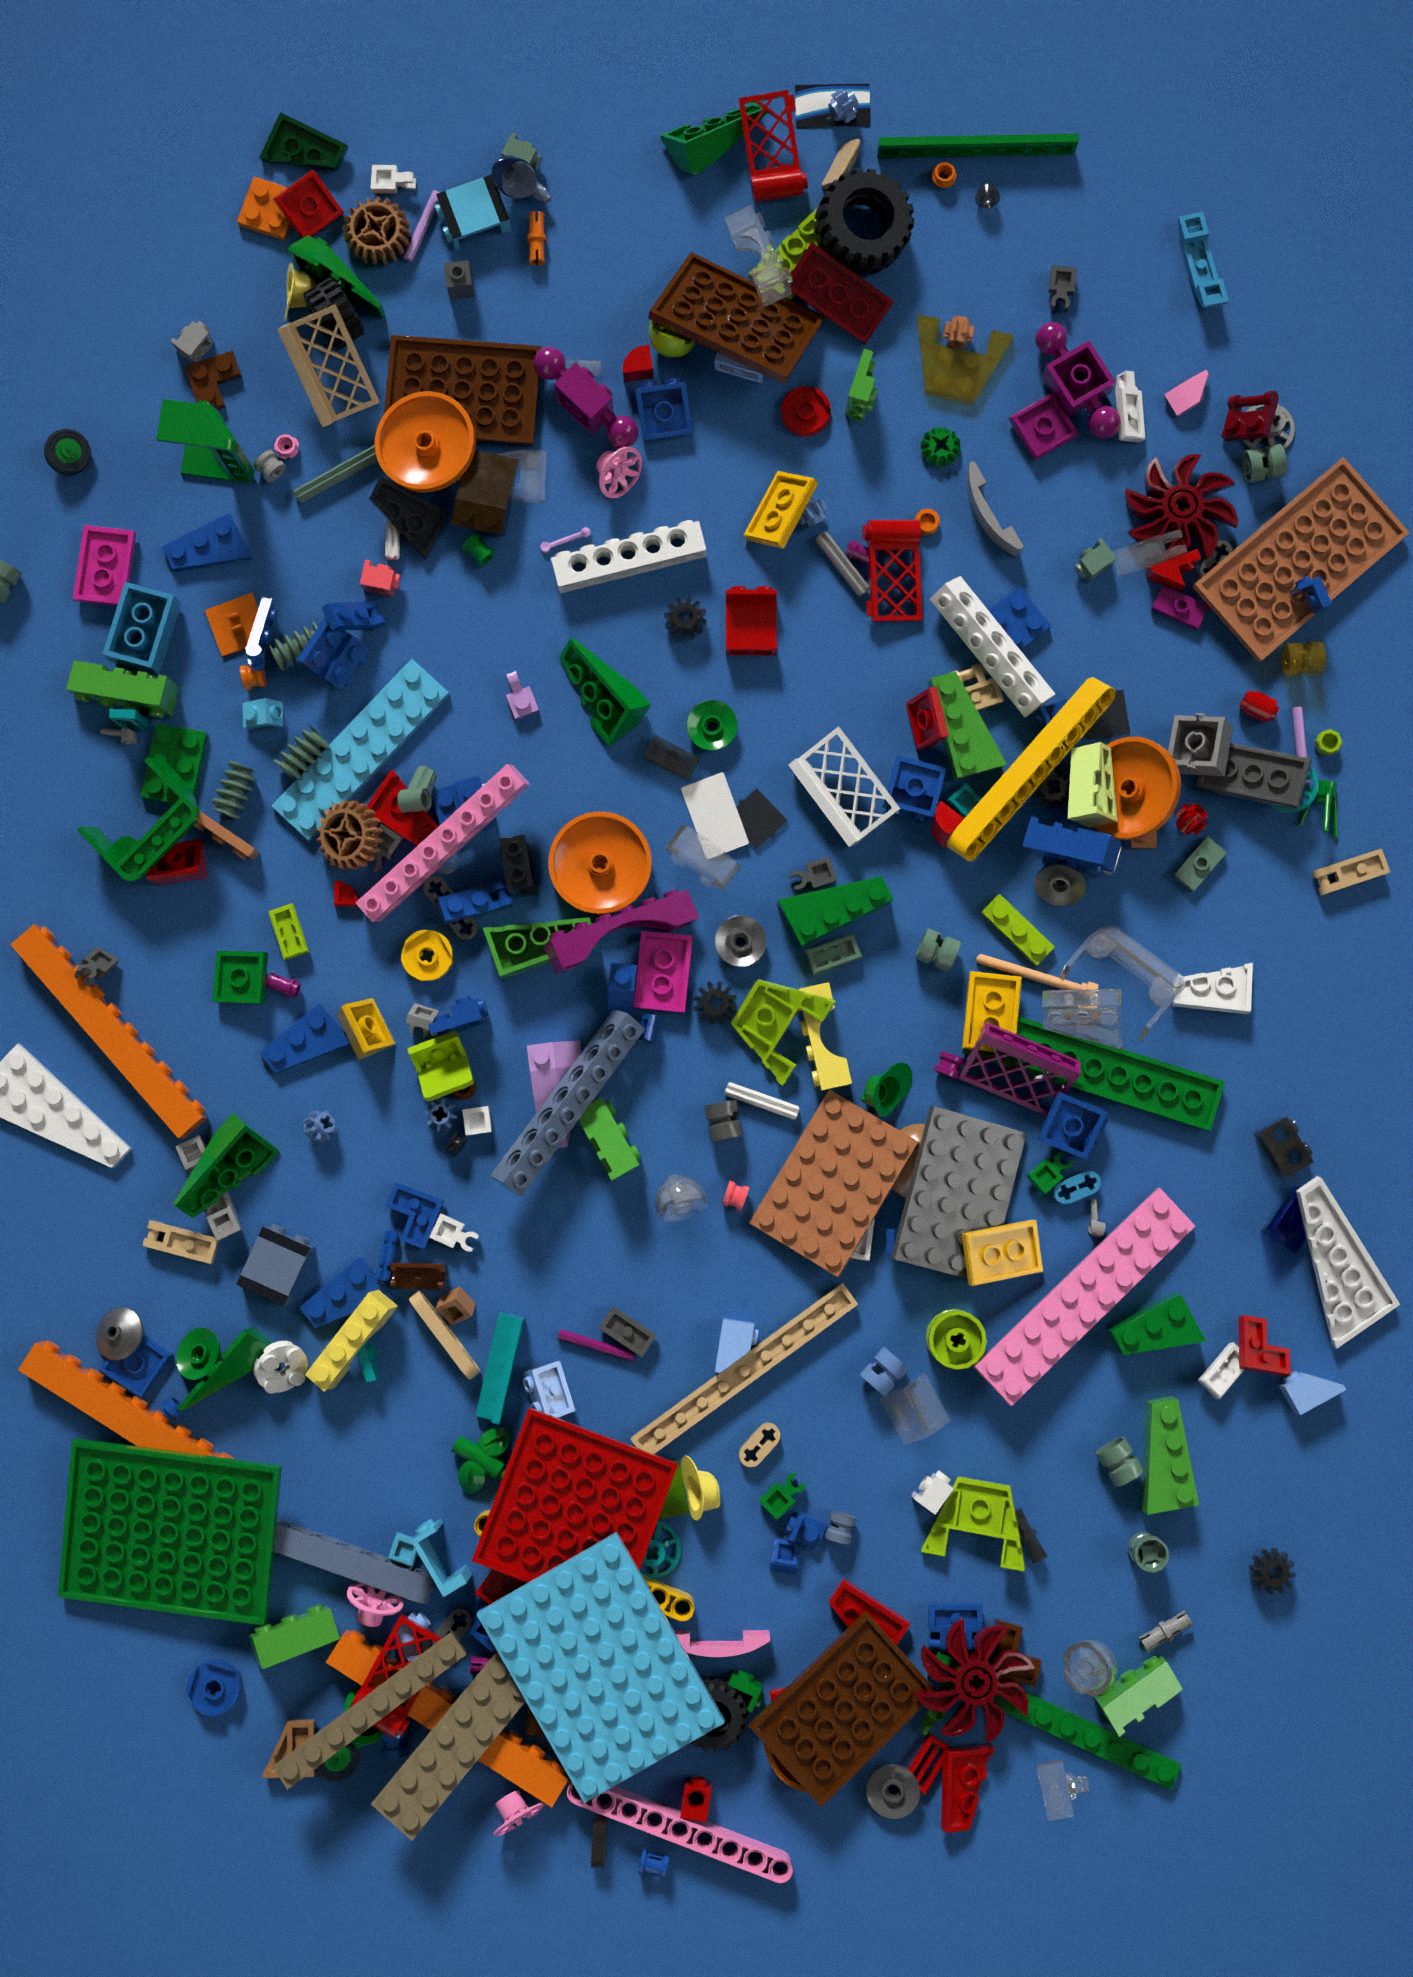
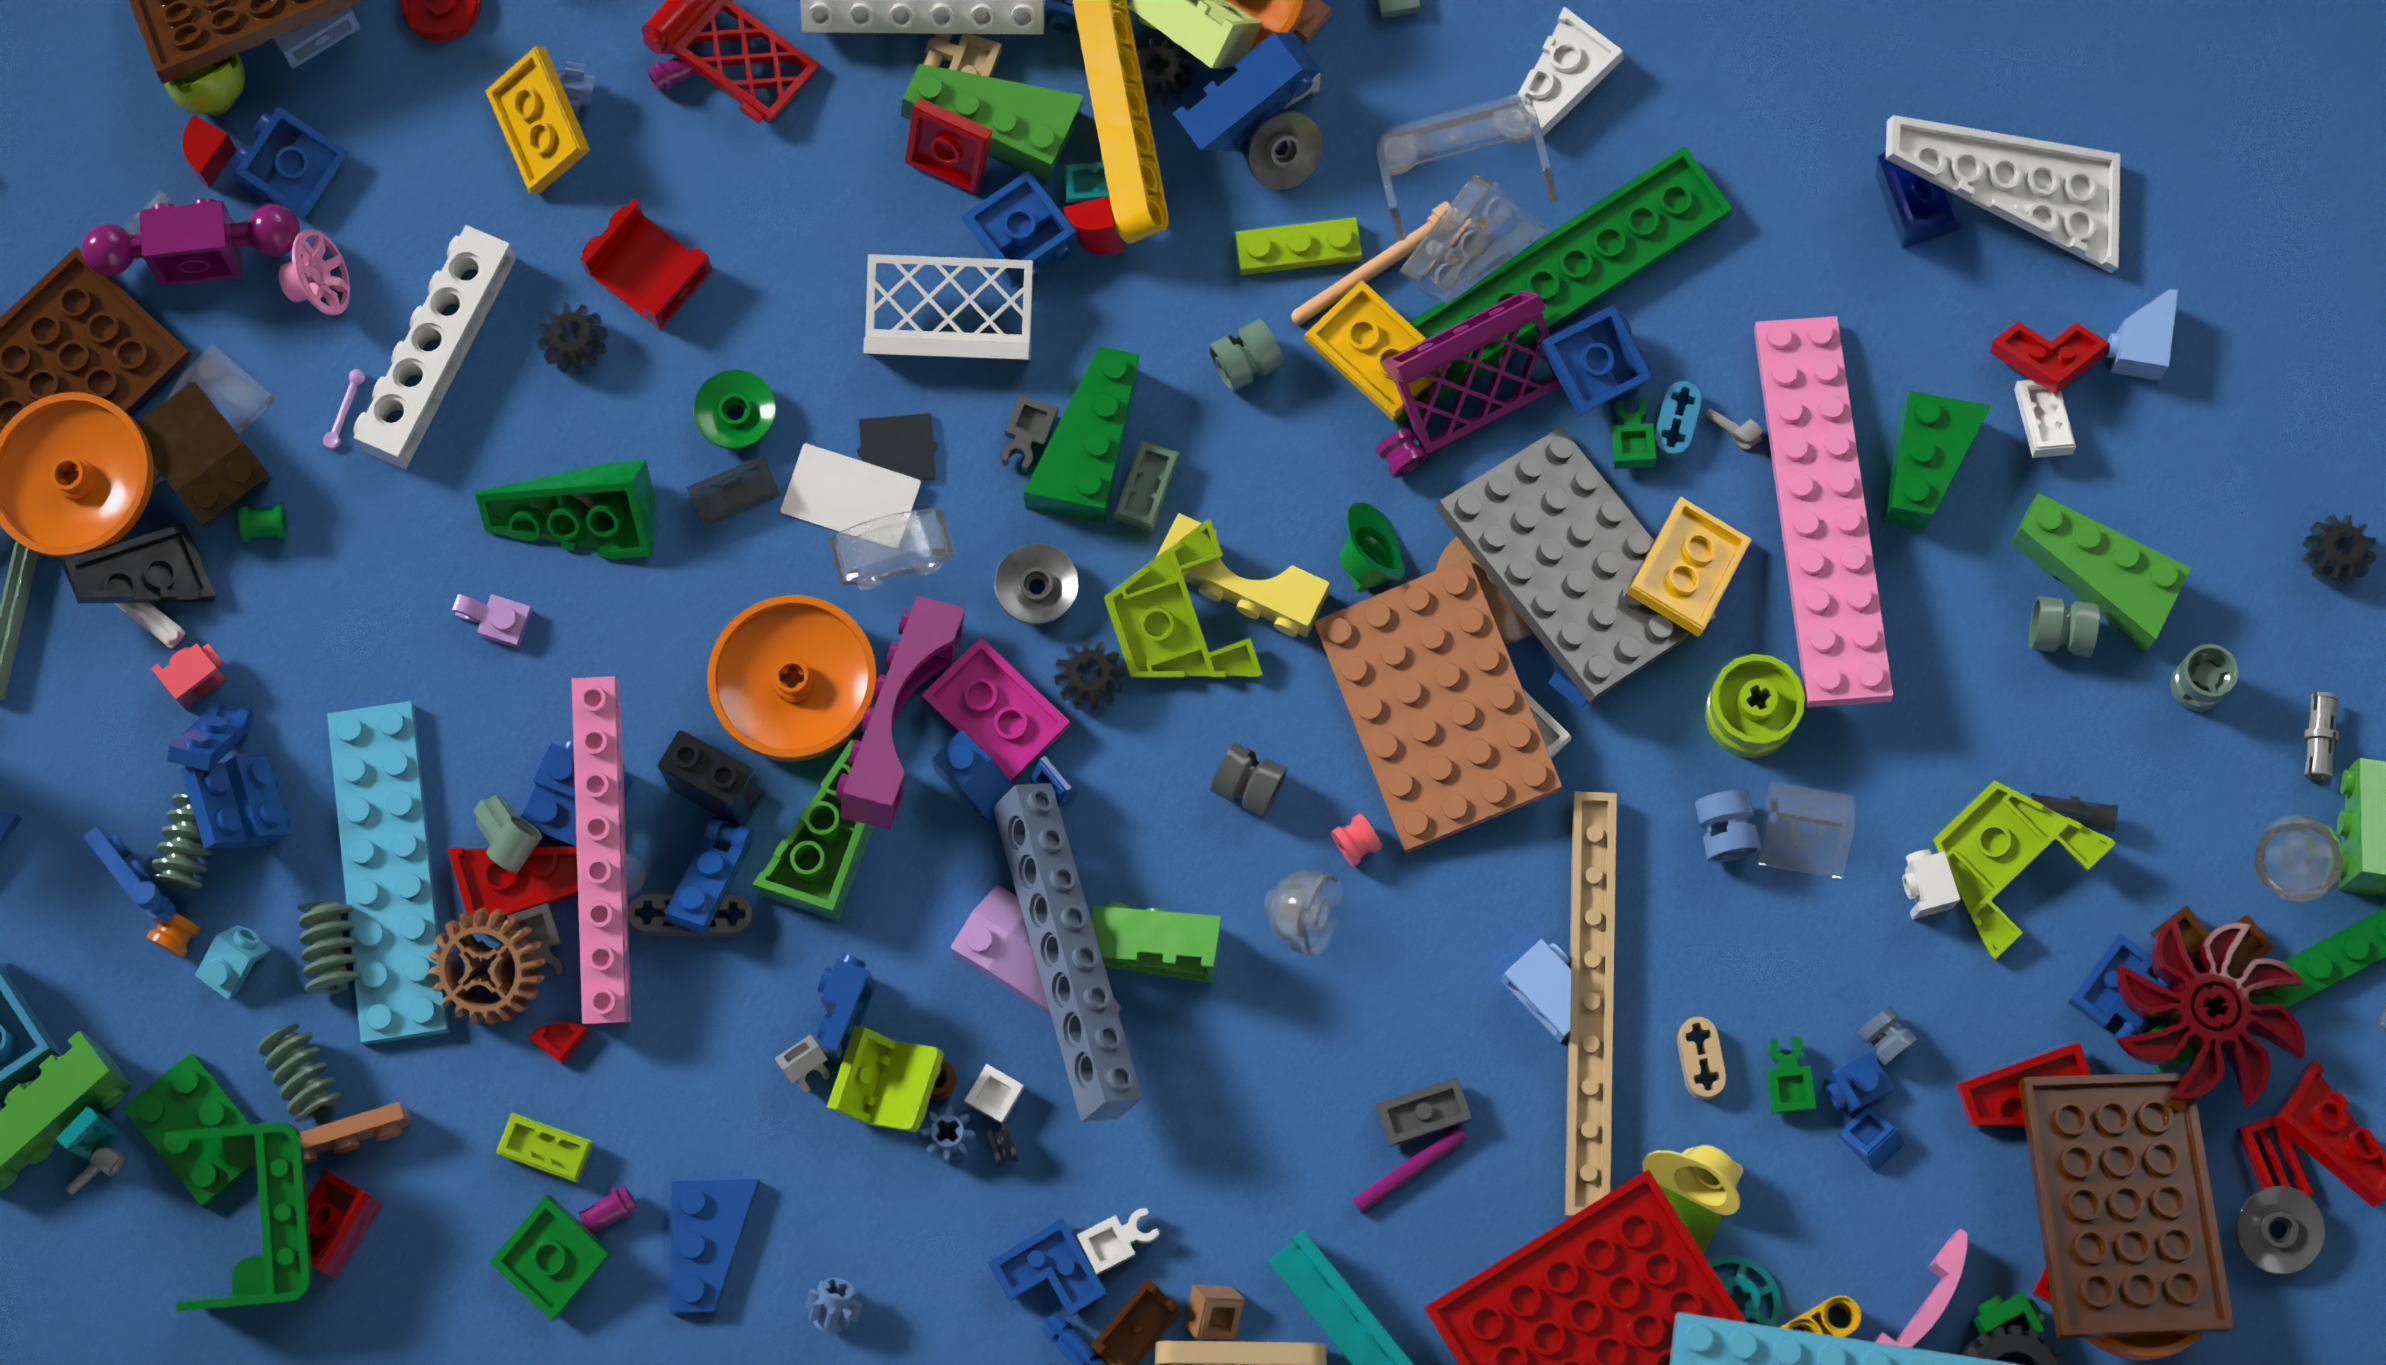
camera: 50 degrees left, 10 degrees down
orange piece [205,593,259,657] -> none
yellow slope [336,998,395,1060] -> none
yellow plate [401,930,454,982] -> none
light blue bracket [523,1360,575,1418] -> none
white axle [725,1082,799,1119] -> none
light grey axle [816,531,870,597] -> none
bright green piece [921,1684,947,1735] -> none
clear smoke brick [1254,1117,1314,1178] -> none

